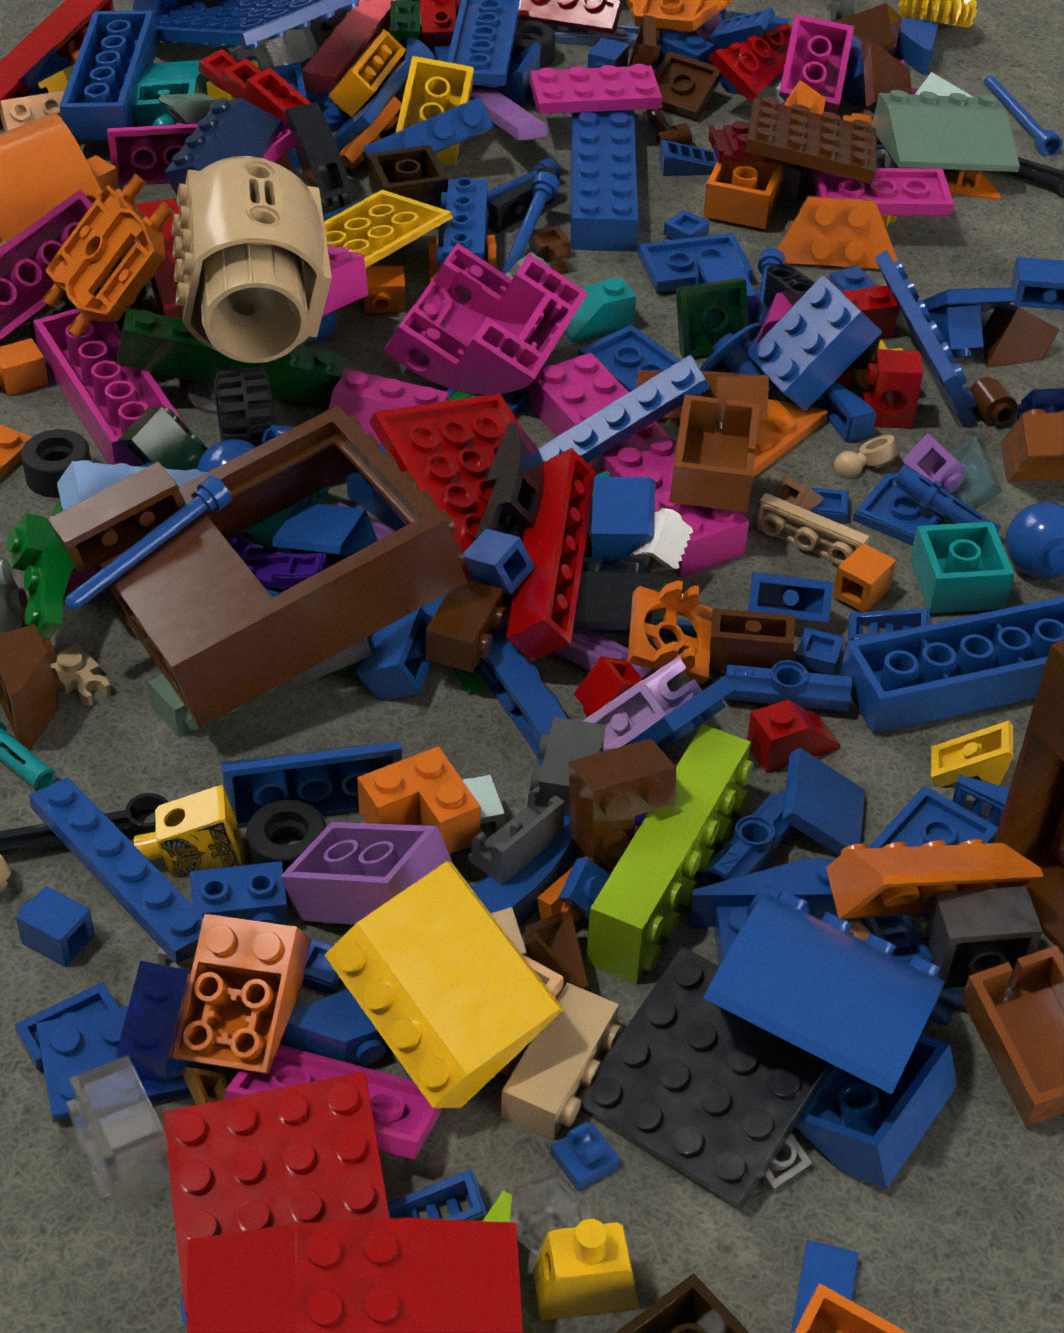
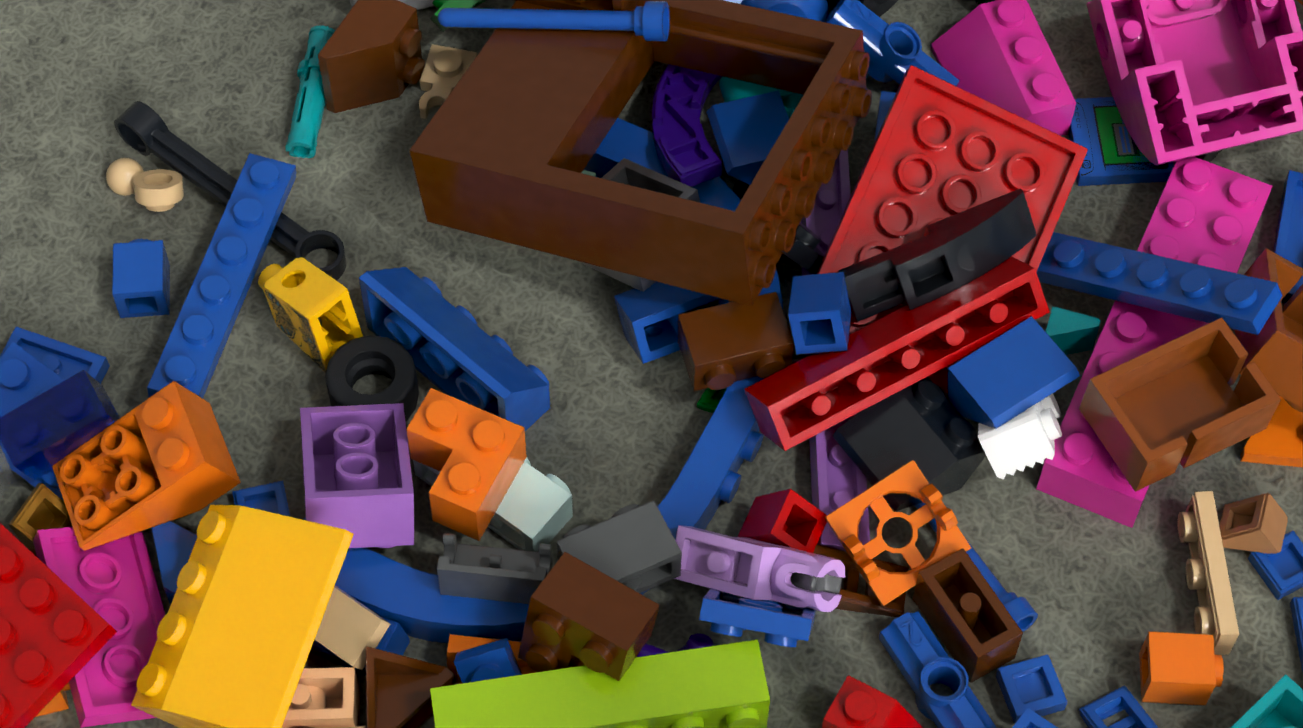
camera: 55 degrees right, 15 degrees up
blue brick [190,861,288,925] -> none
blue slope [748,571,834,622] -> none

